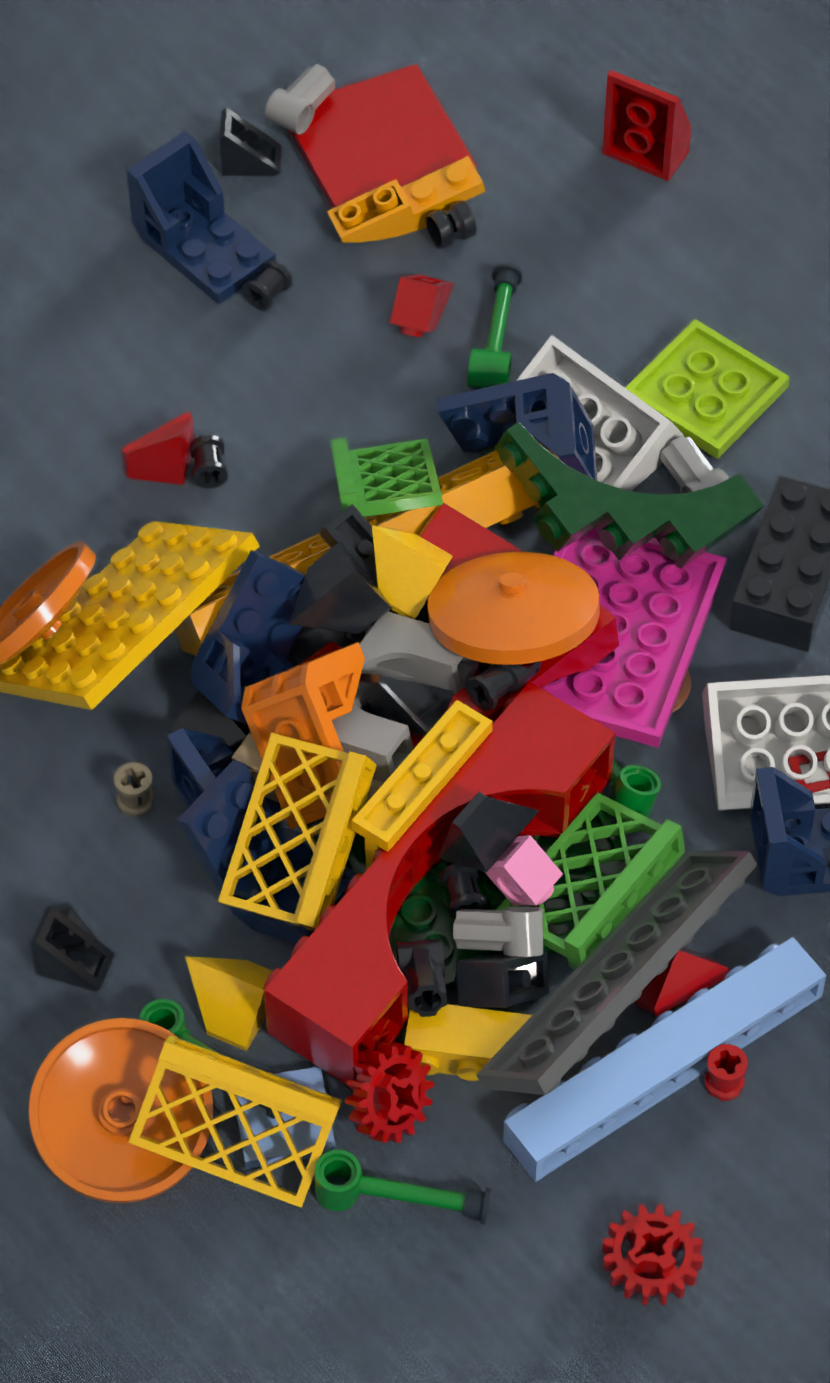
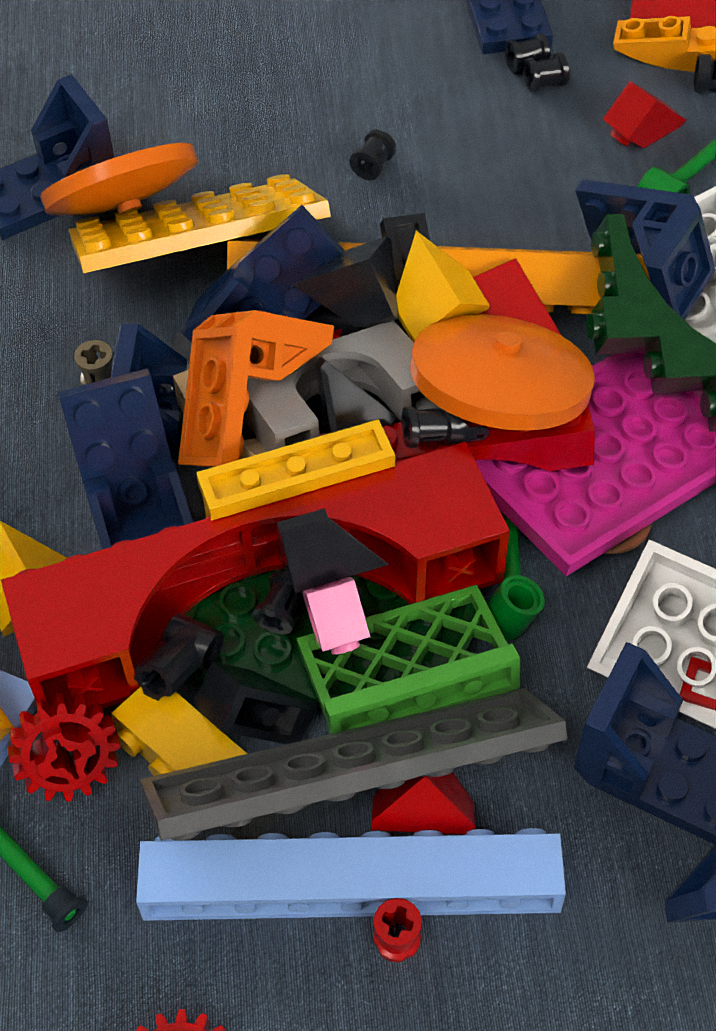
camera: 35 degrees right, 0 degrees up
red slope [121,411,195,485] -> none
yellow fence [218,733,377,931] -> none
bright green fence [330,437,443,517] -> none
light grey piece [453,906,543,957] -> none
none -> black bush [523,52,569,92]

